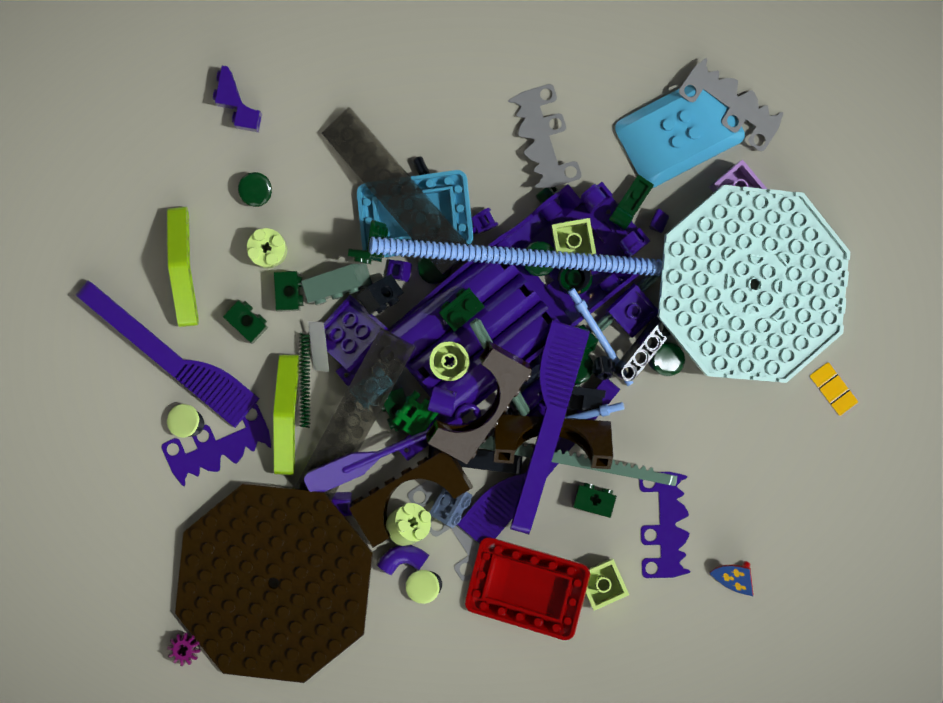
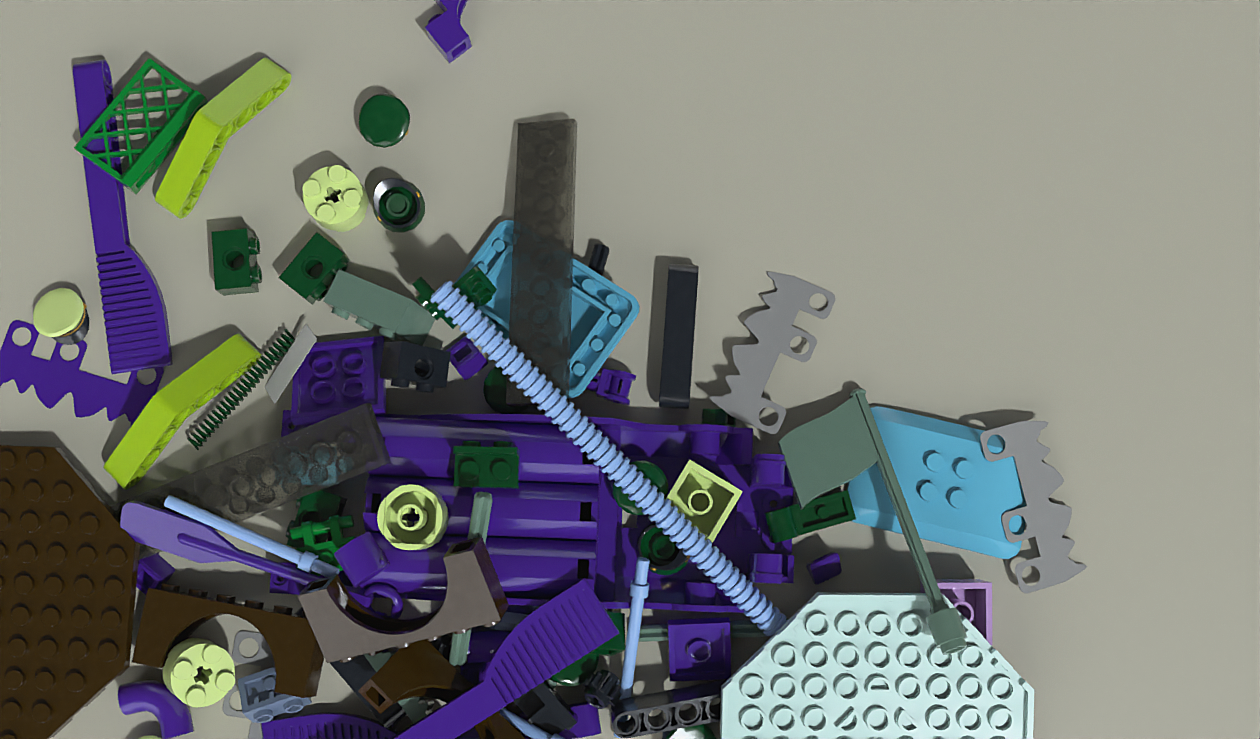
camera: 35 degrees right, 5 degrees down
none -> green fence [74,58,208,195]
none -> light blue bar [164,495,340,577]
none -> dark green piece [373,178,425,233]
none -> black beam [659,264,699,409]
none -> sand green flag [778,388,968,655]

